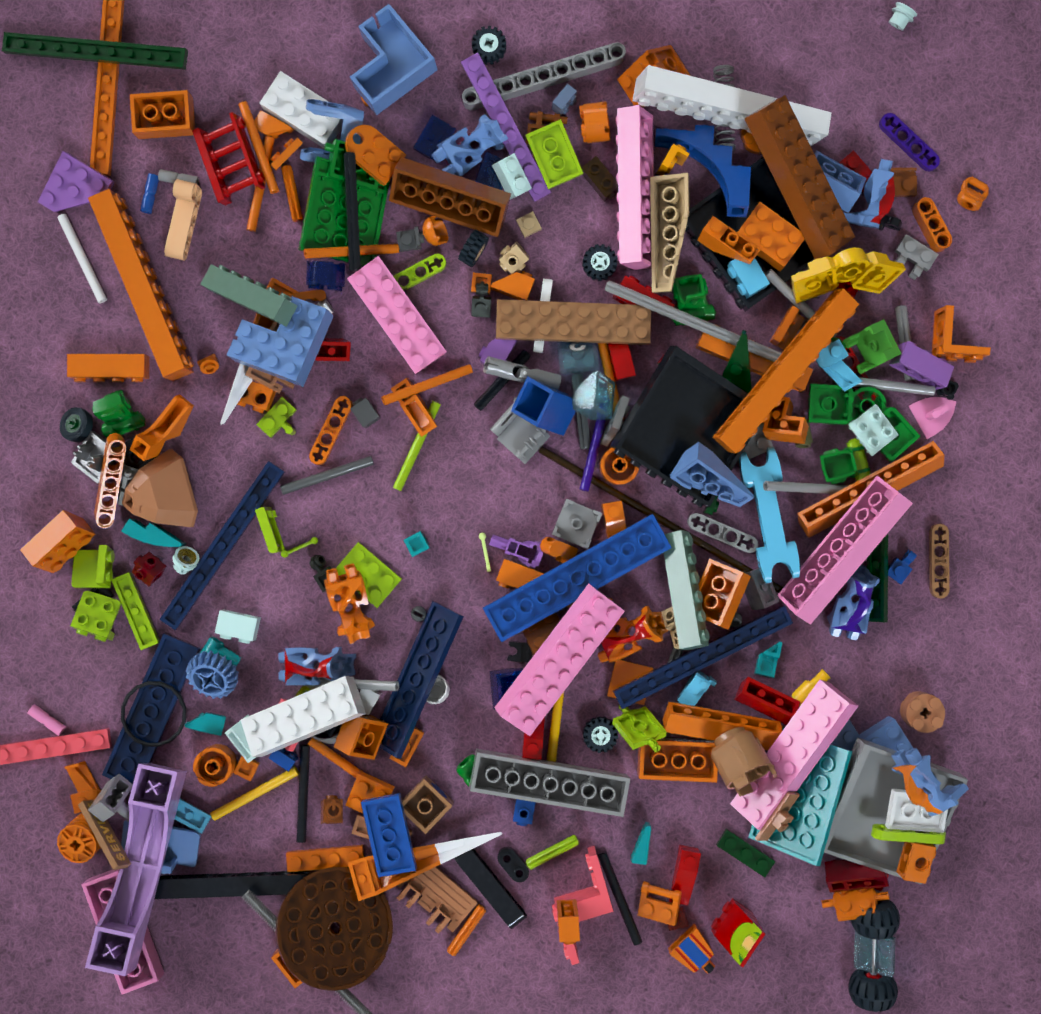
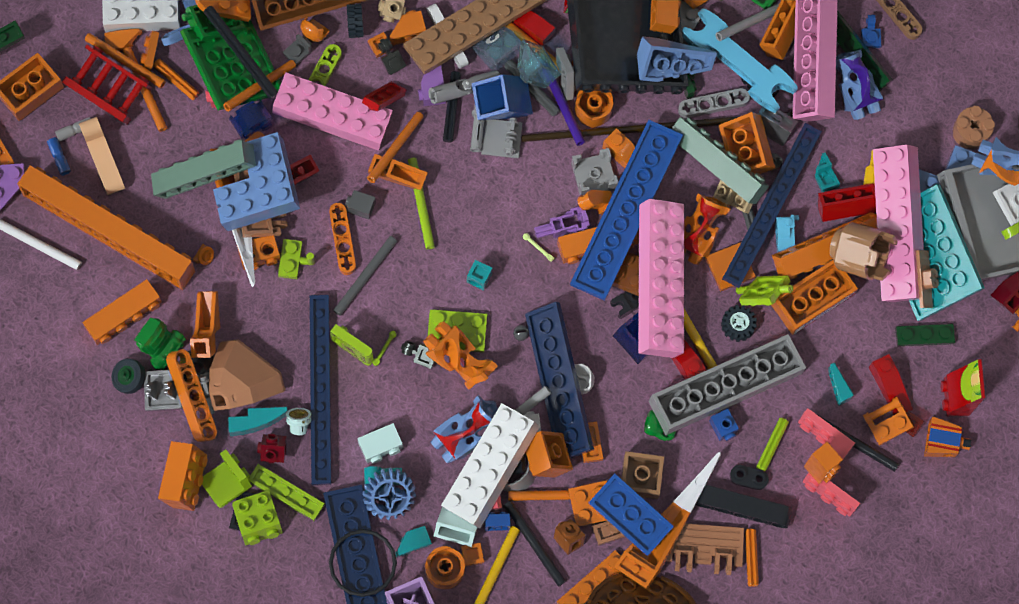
camera: 40 degrees left, 15 degrees down
none -> red plate [362,81,407,112]

